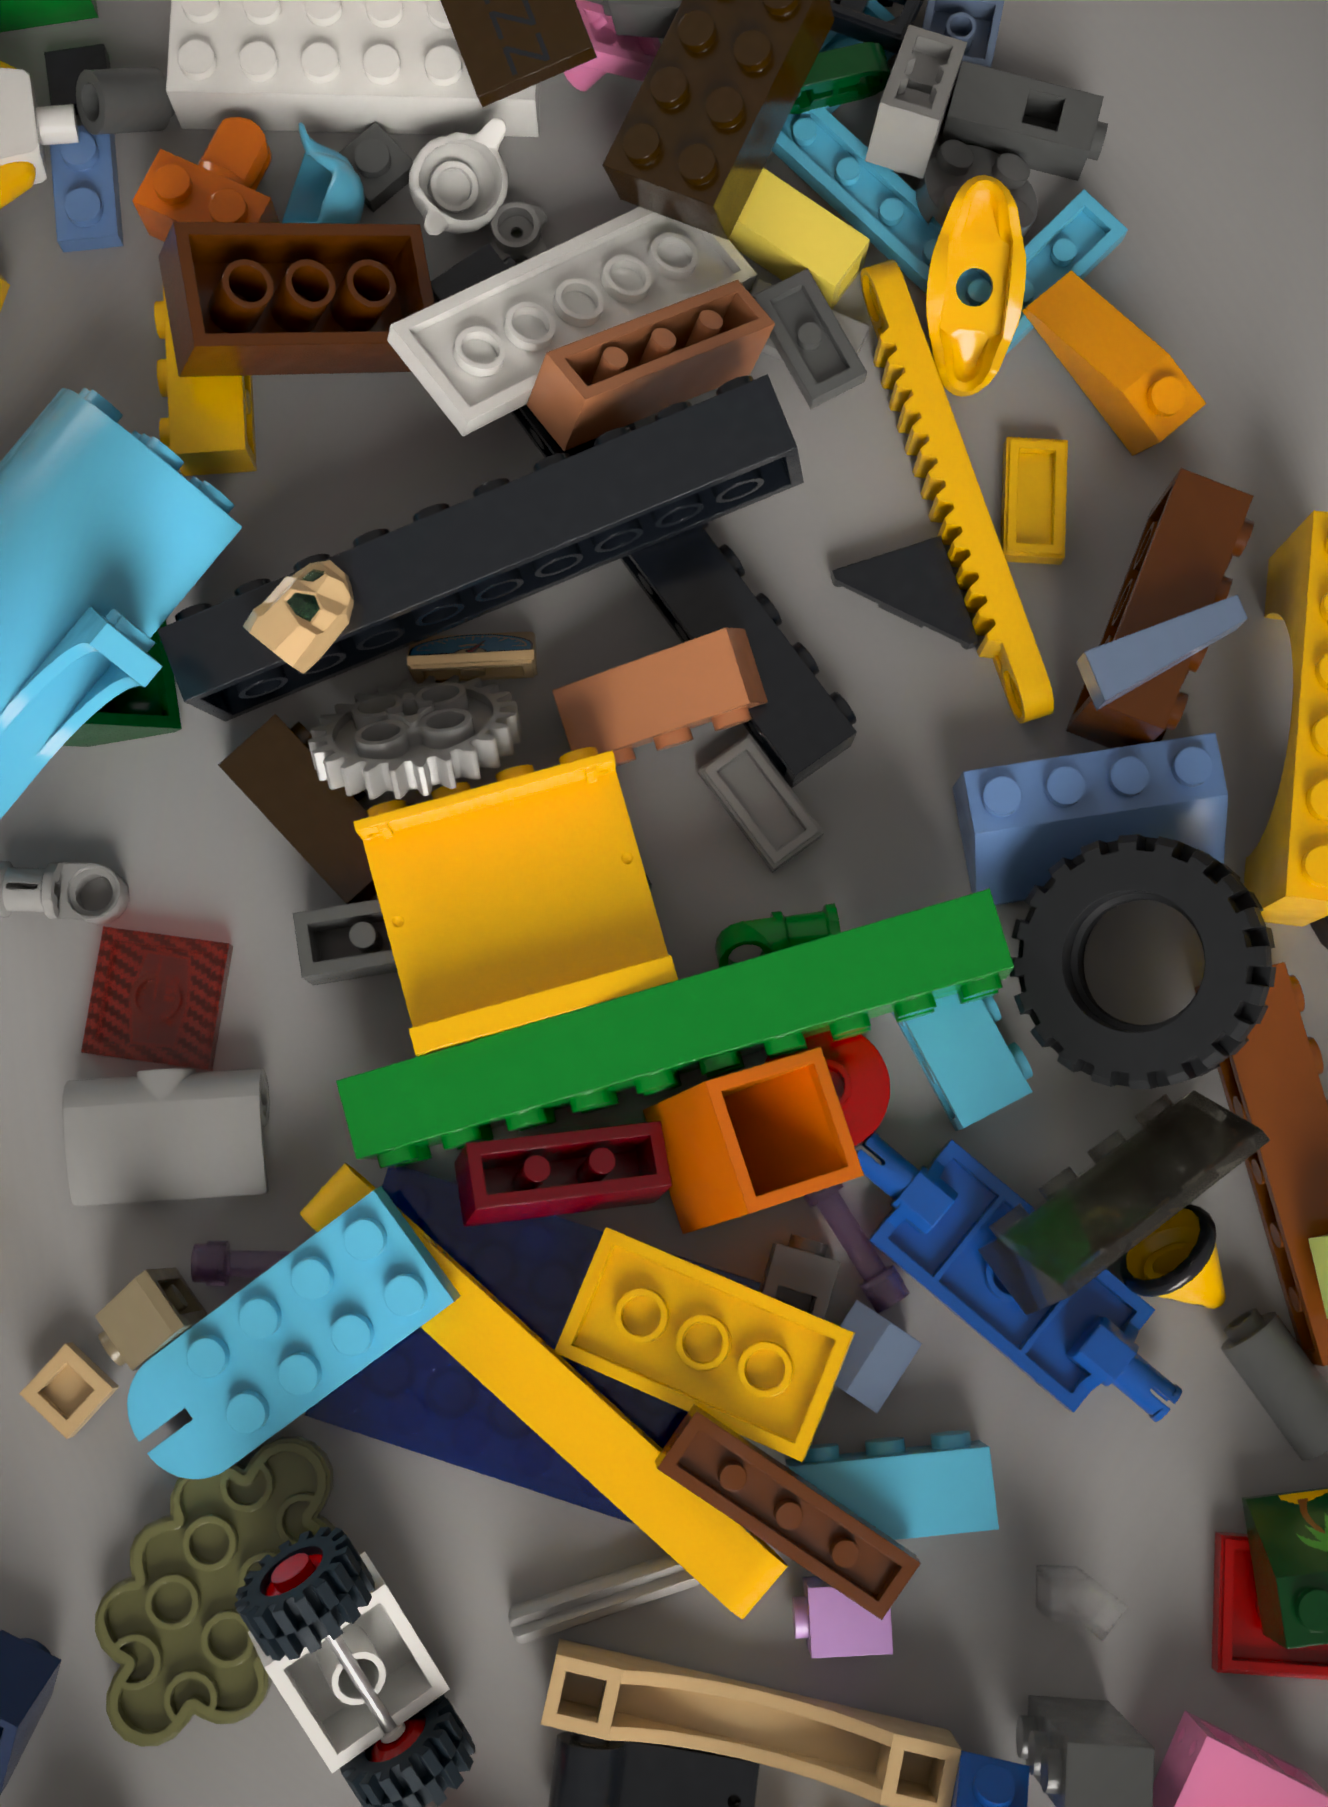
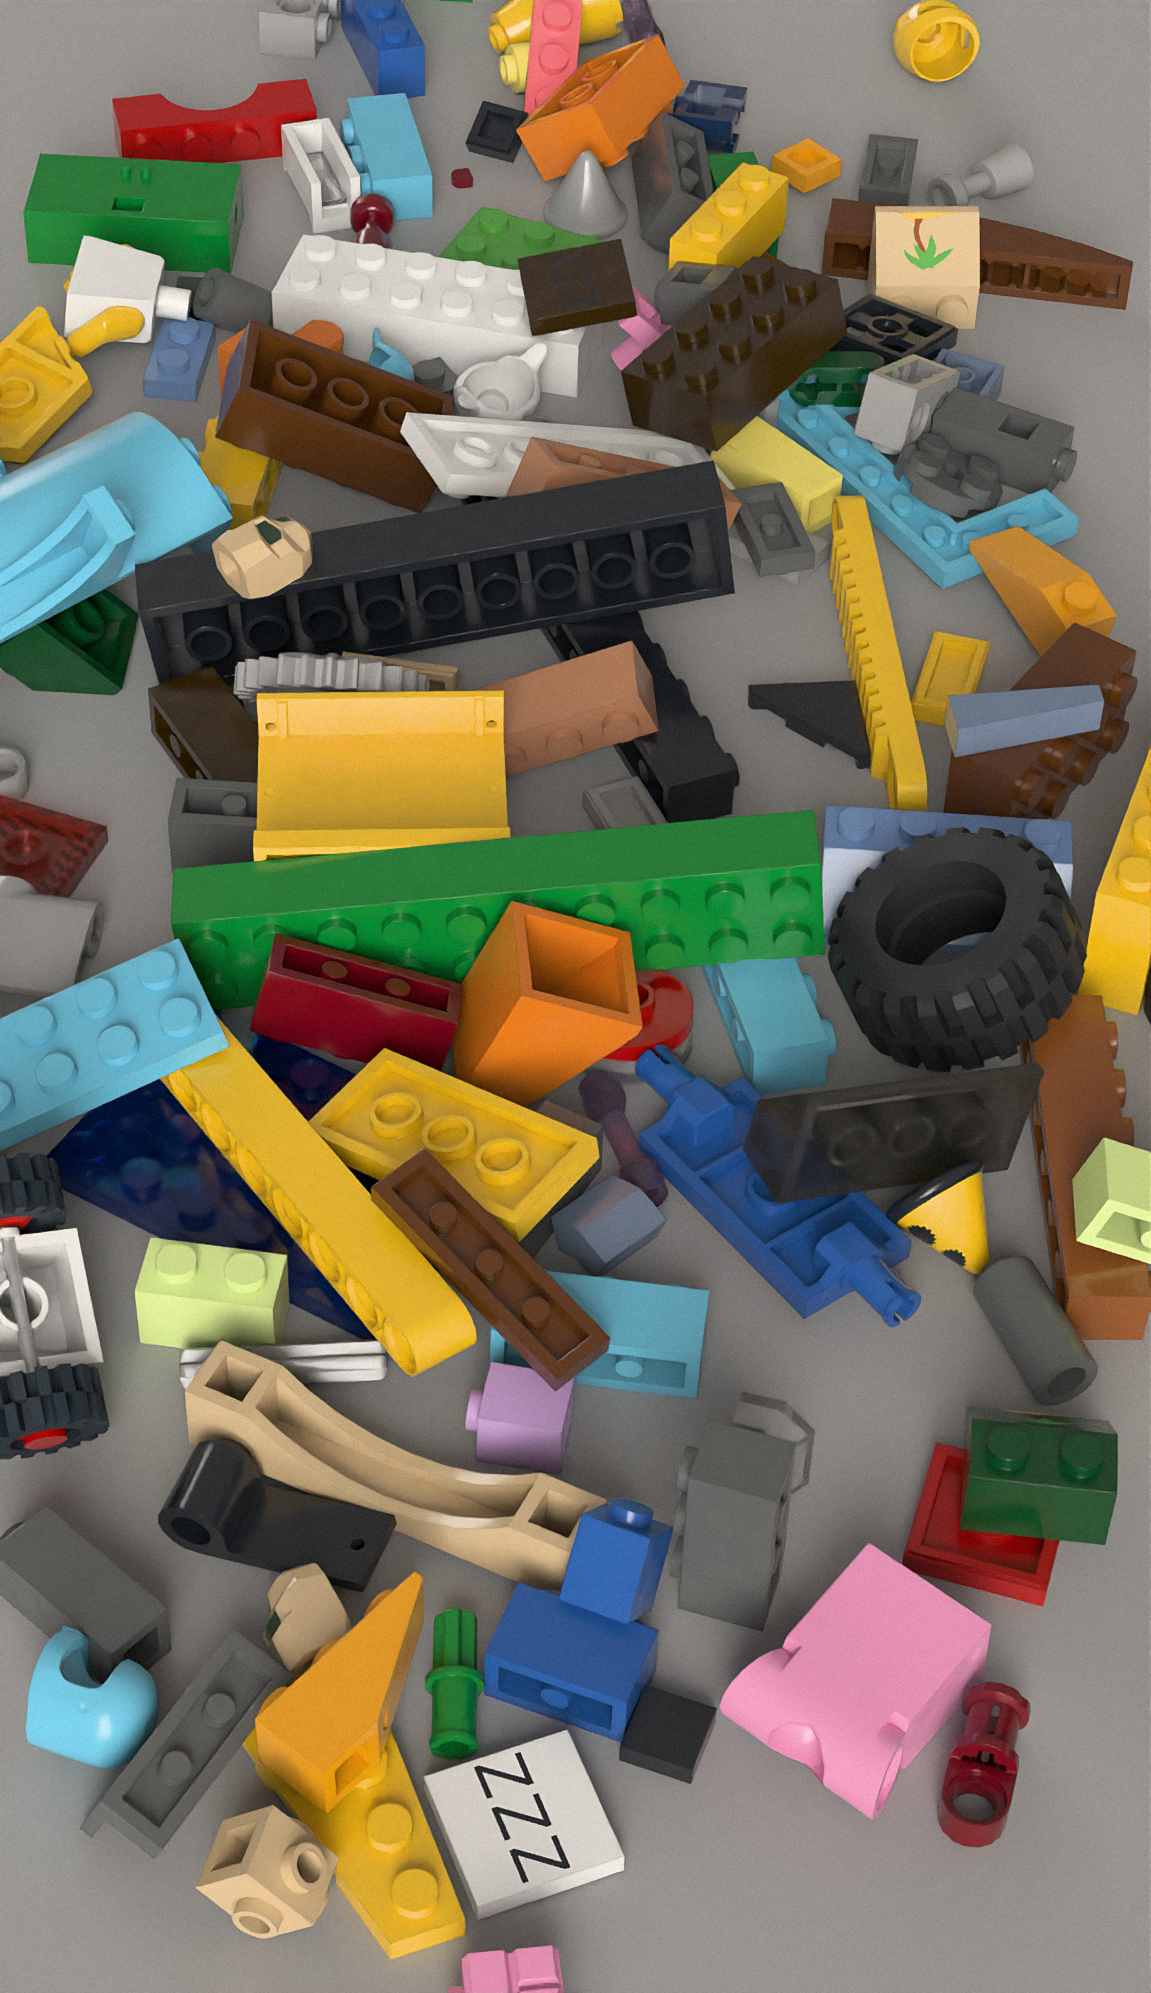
camera: 15 degrees right, 35 degrees down
yellow piece [926,175,1026,397] -> none
none -> yellowish green brick [135,1237,290,1349]

